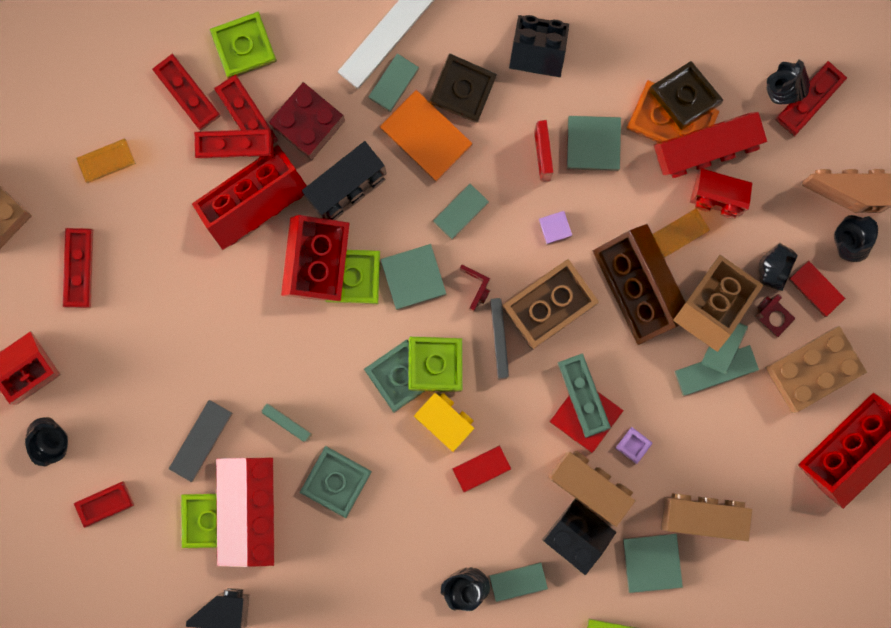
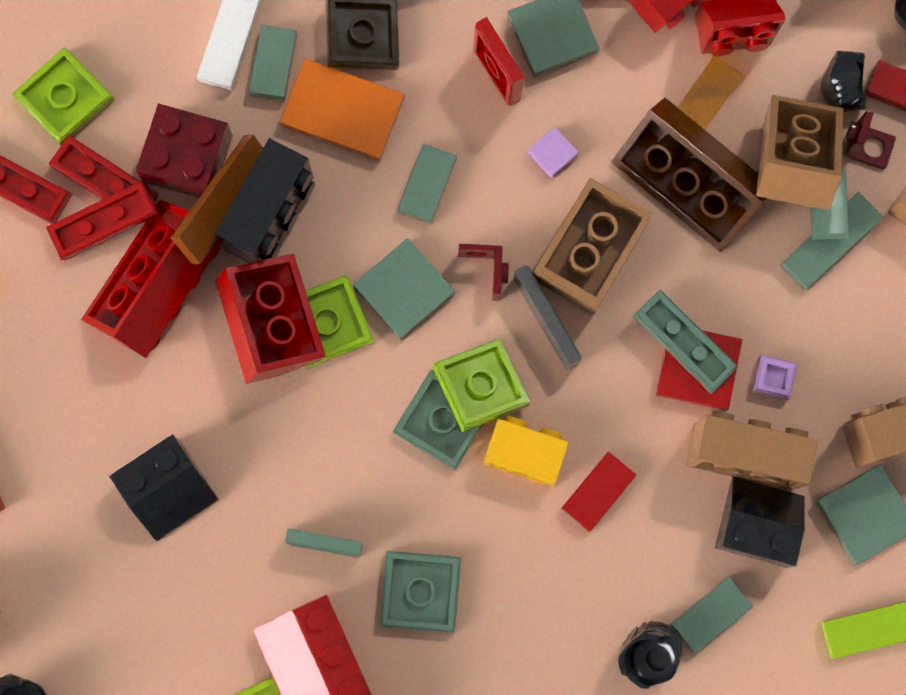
camera: 30 degrees left, 5 degrees down
dark grey tile [169,400,233,482] -> none
none -> black slope [109,434,219,541]
none -> dark orange tile [171,134,263,264]

